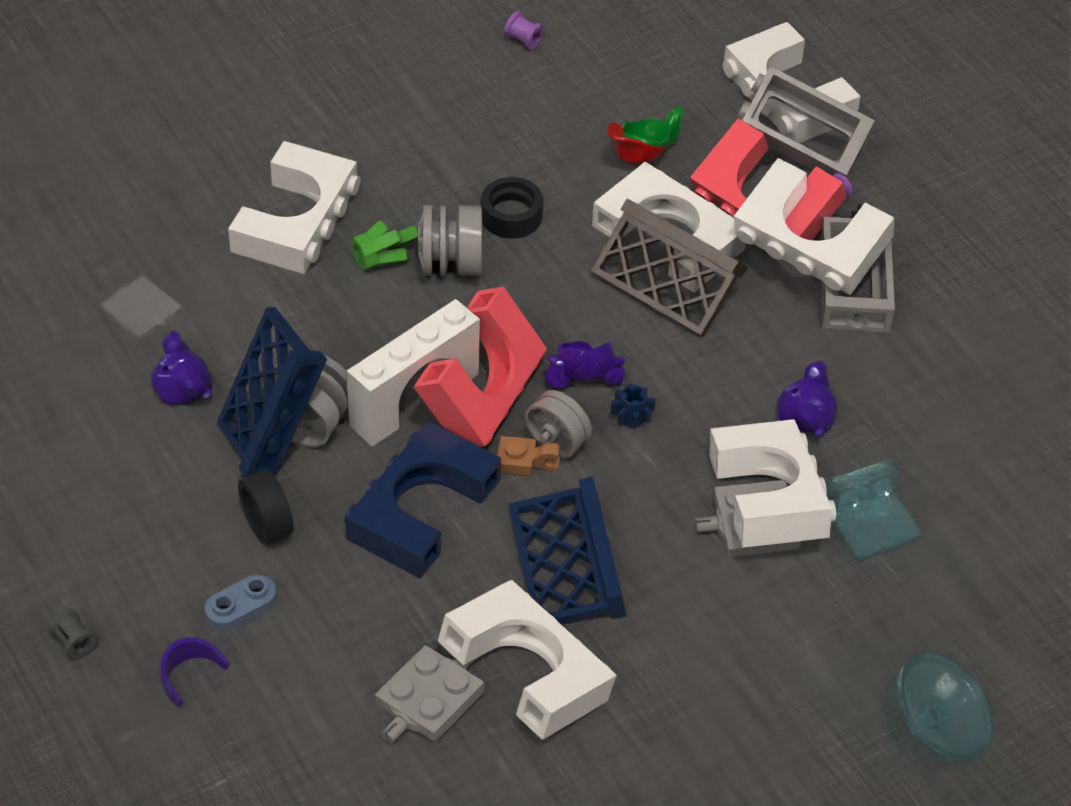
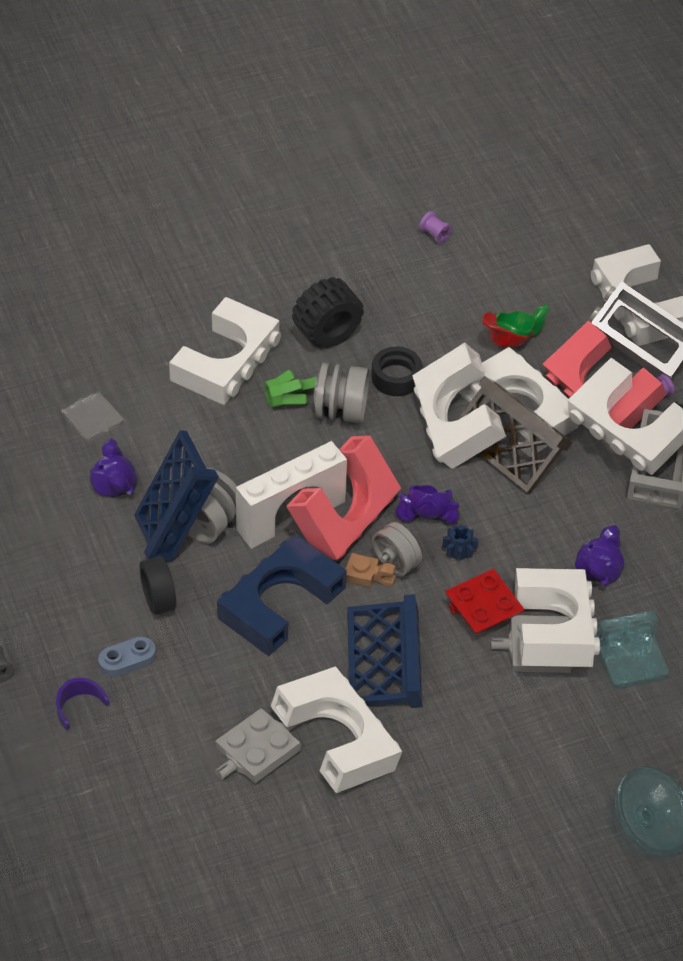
camera: 10 degrees right, 0 degrees up
none -> black tyre [292,277,364,348]
none -> white arch [412,343,506,469]
none -> red hinge [445,568,525,634]

